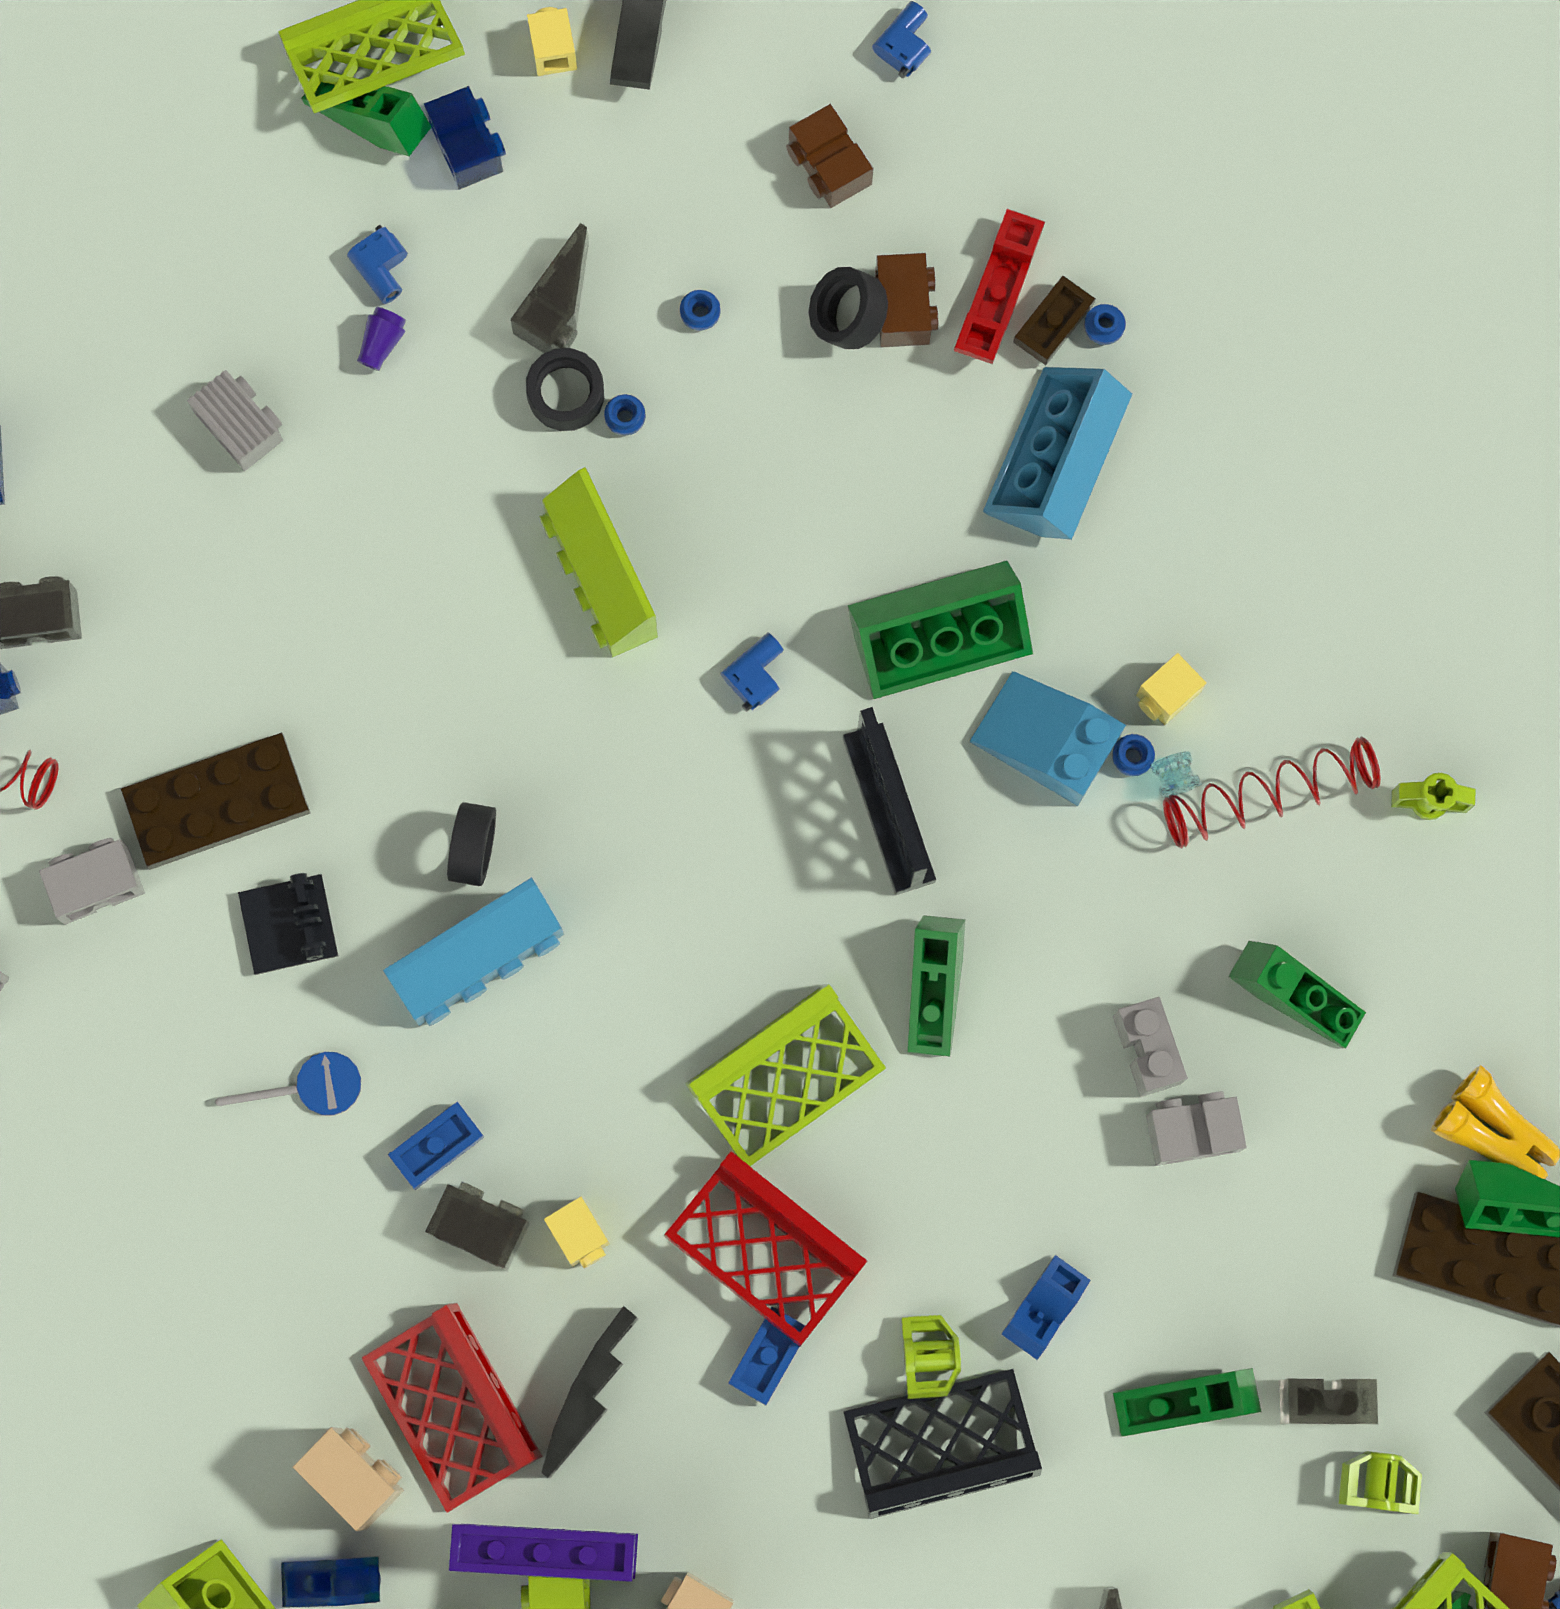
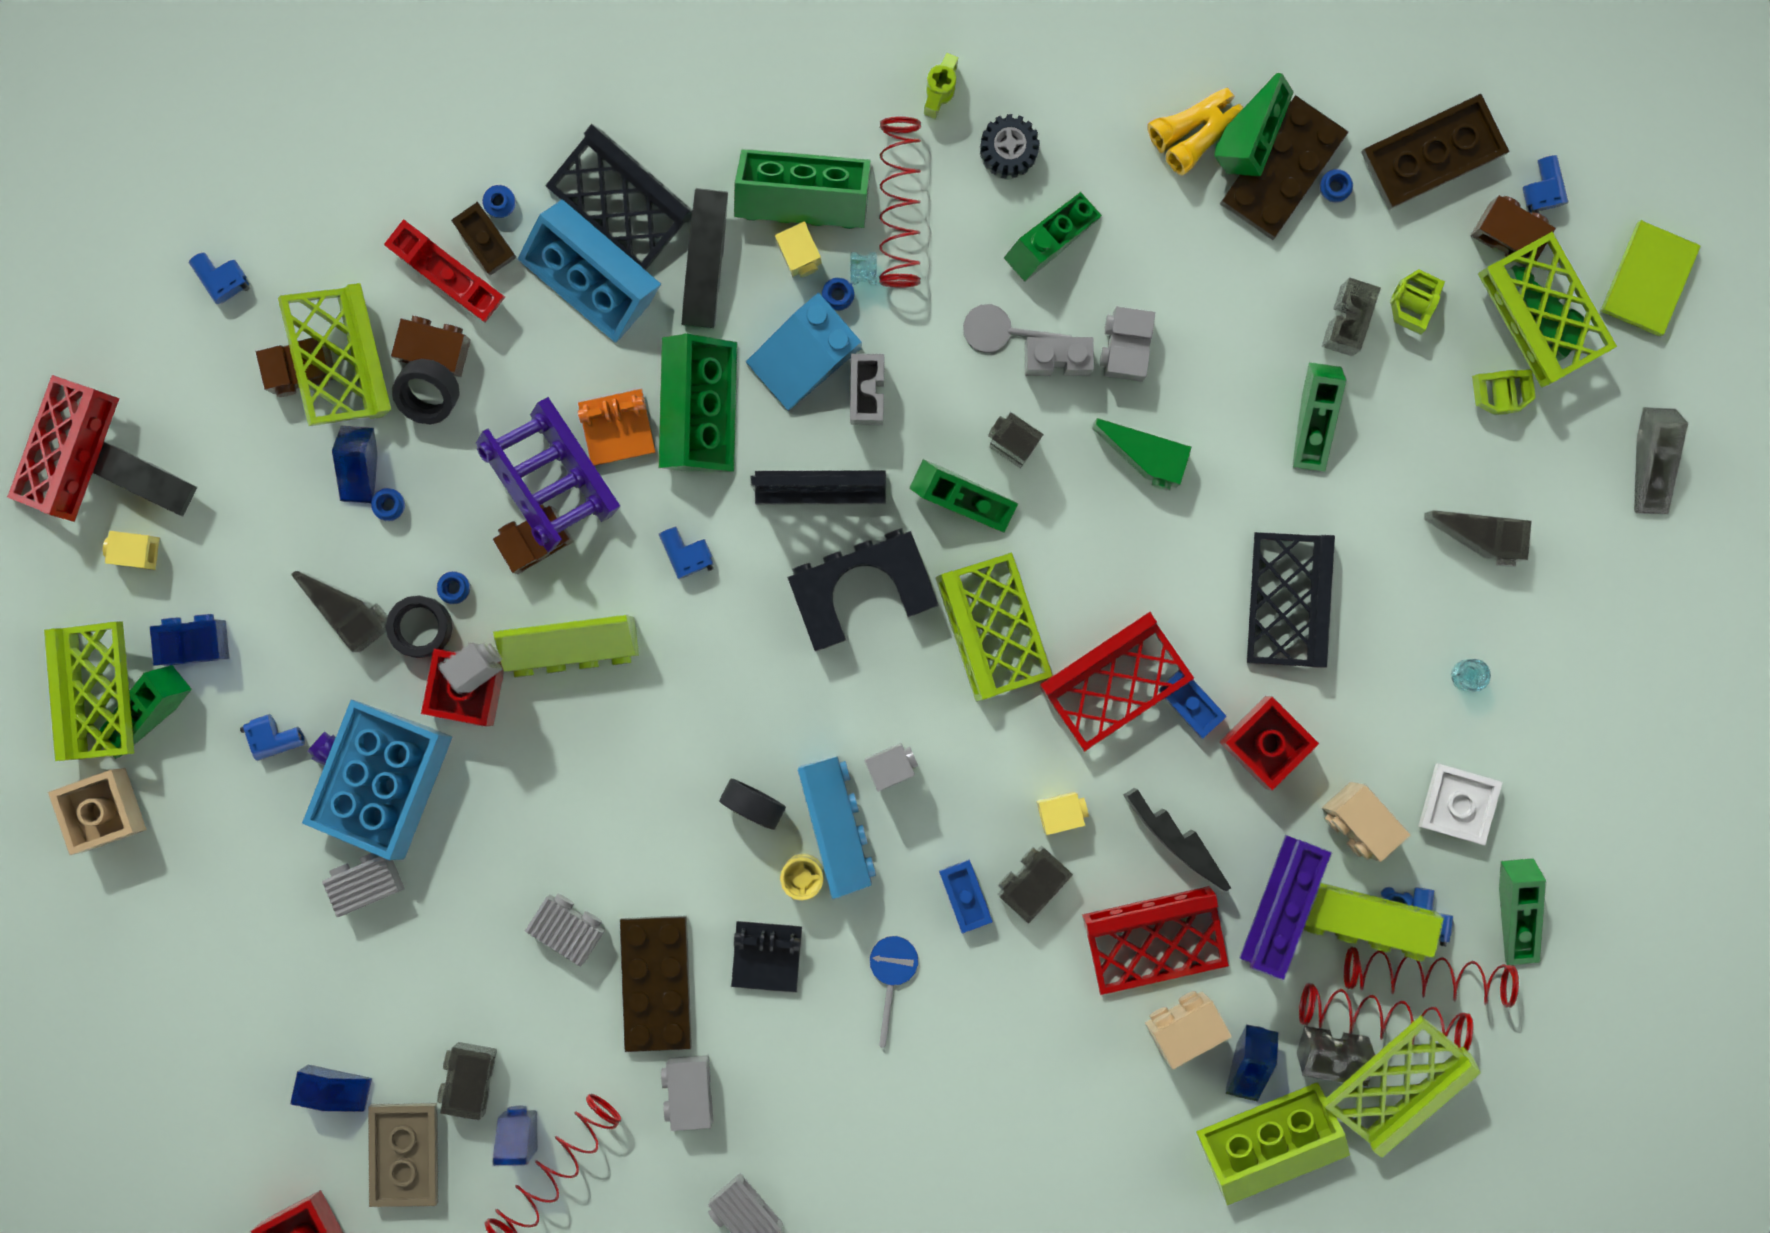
camera: 70 degrees left, 10 degrees up
lime piece [901,1315,961,1399] -> none
blue slope [1002,1255,1091,1360] -> none
none -> tan brick [48,768,147,855]
none -> lime fence [278,283,391,426]
none -> dark azure slope [302,699,453,860]
none -> clear blue slope [332,426,378,503]
none -> red brick [421,649,504,727]
none -> light grey brick [439,643,502,693]
none -> dark purple fence [476,397,620,553]
none -> reddish brown brick [493,504,574,574]
none -> light grey brick [525,894,605,967]
none -> black fence [545,124,692,270]
none -> orange hinge [578,389,656,466]
none -> pearl dark grey slope [681,188,728,328]
none -> green slope [734,149,871,229]
none -> light yellow wheel [780,853,825,901]
none -> black arch [787,528,939,652]
none -> light grey brick [850,354,884,425]
none -> light grey brick [865,743,918,791]
none -> light grey piece [963,304,1072,353]
none -> black wheel [980,114,1040,179]
none -> clear smoke brick [988,412,1044,469]
none -> green slope [1092,418,1192,491]
none -> red brick [1219,696,1319,791]
none -> blue plate [1320,169,1353,203]

